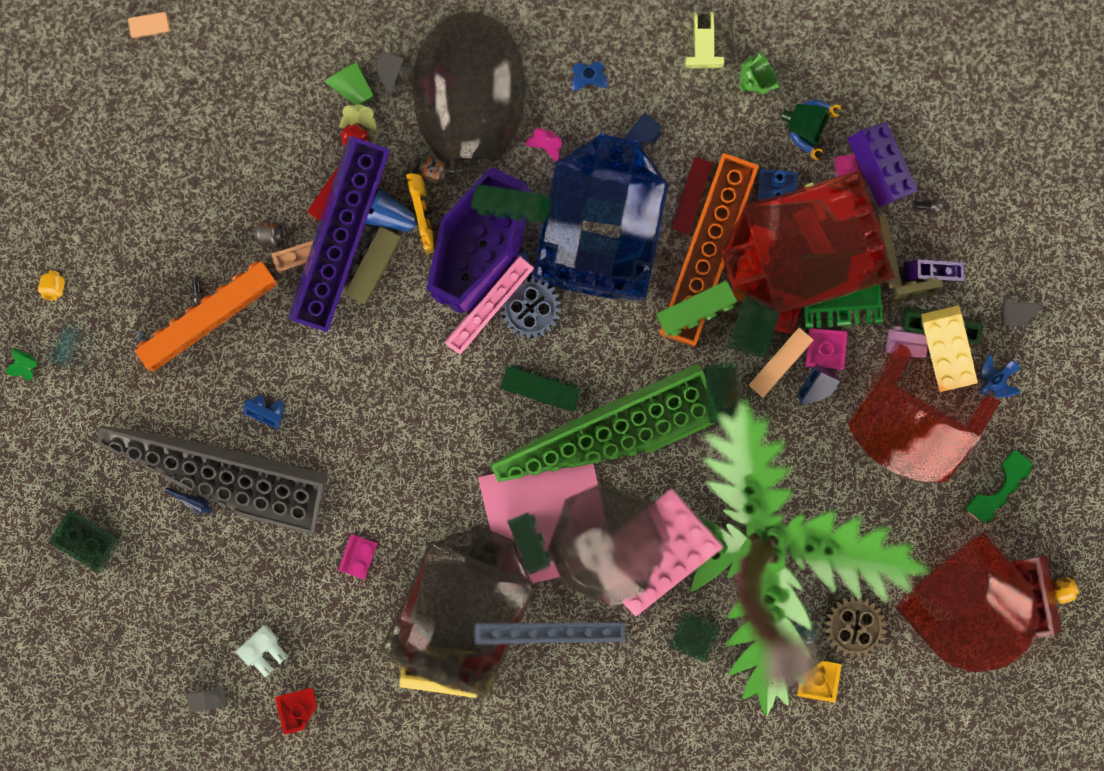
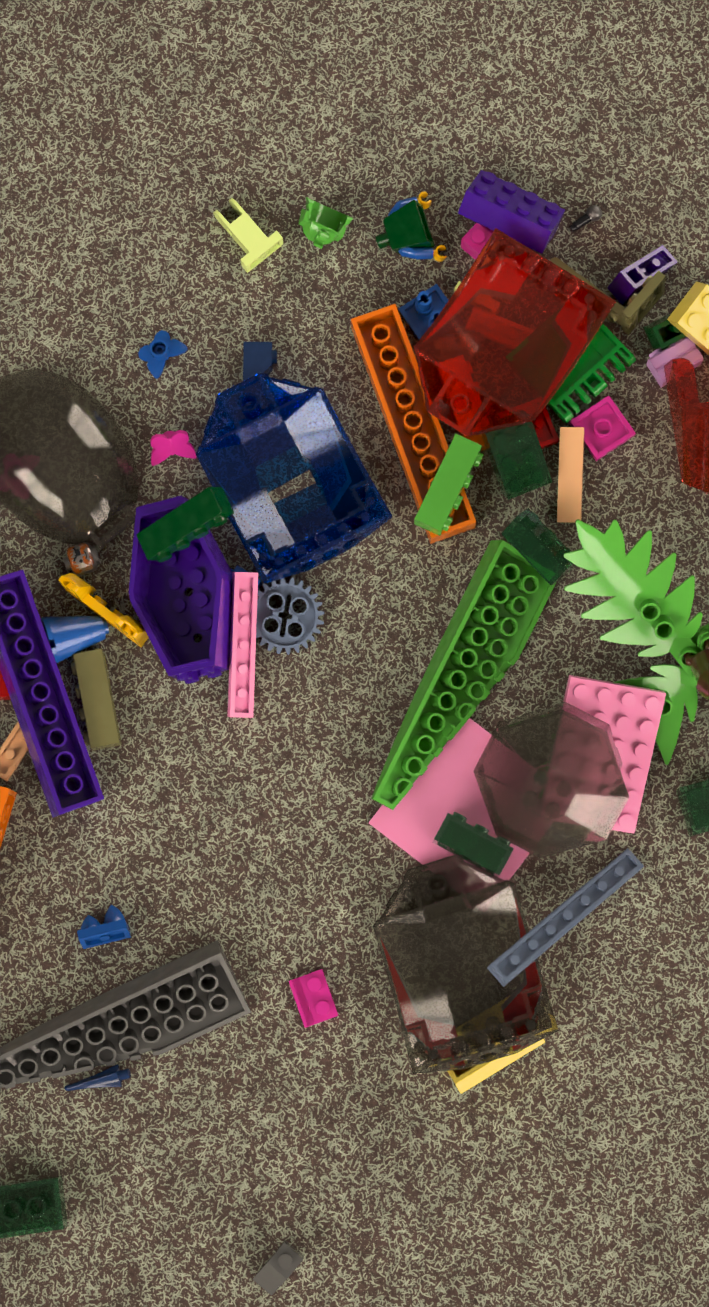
camera: 35 degrees left, 5 degrees down
light aqua brick [236,625,288,677] -> none
red plate [275,687,317,735] -> none
dark green brick [500,364,580,412] -> none
dark red tile [671,157,713,235] -> none
dark blue slope [797,364,840,405] -> none

